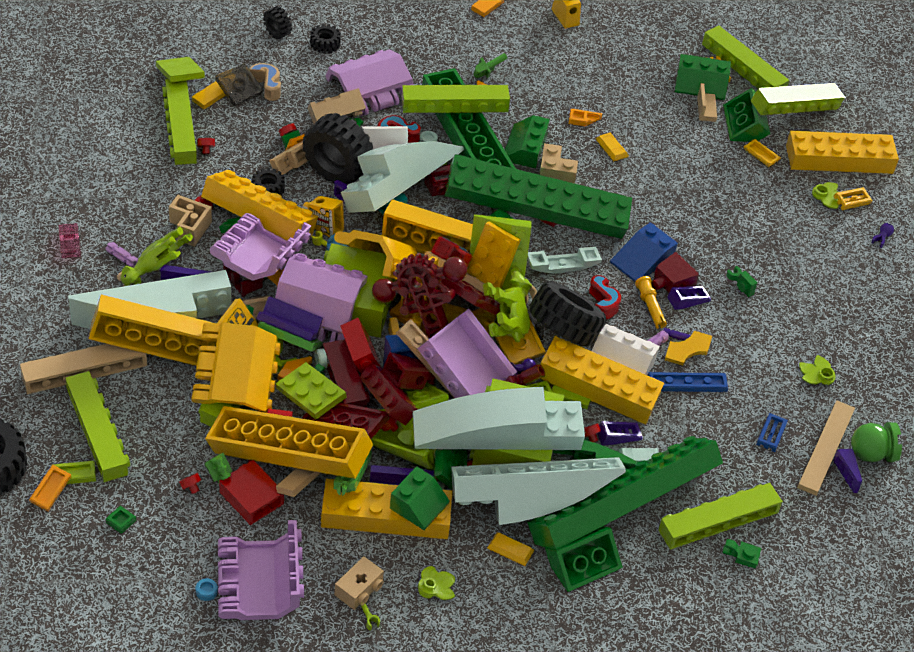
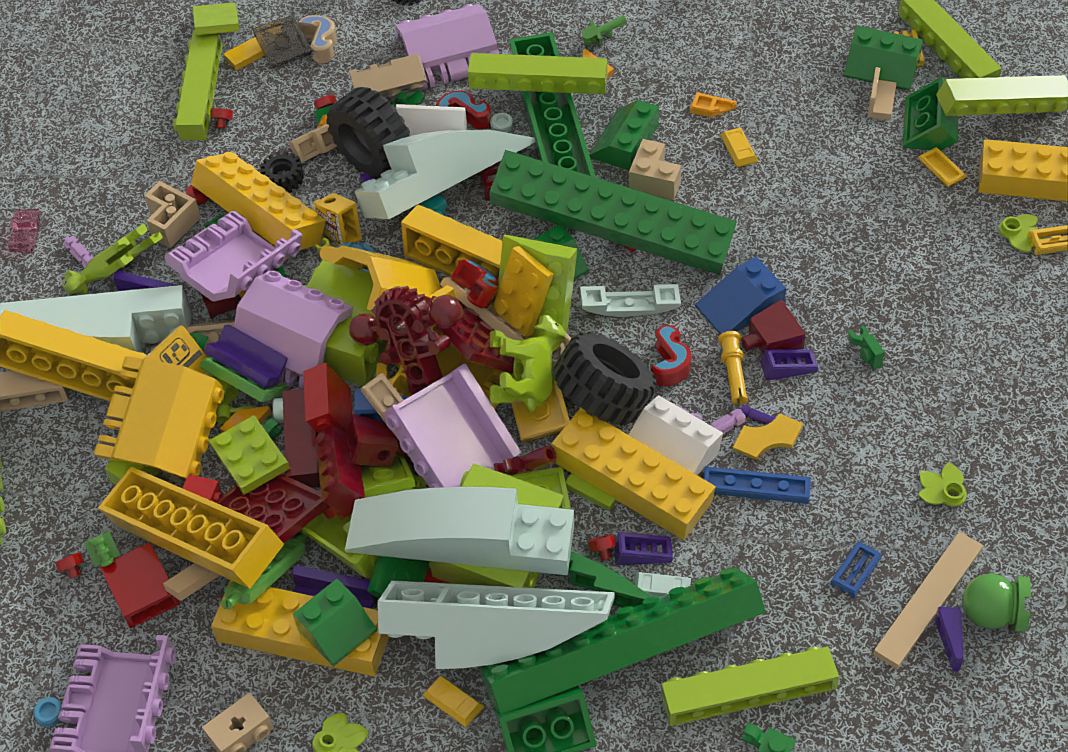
camera: 20 degrees right, 5 degrees up
dark purple arm [510,358,536,375] -> none

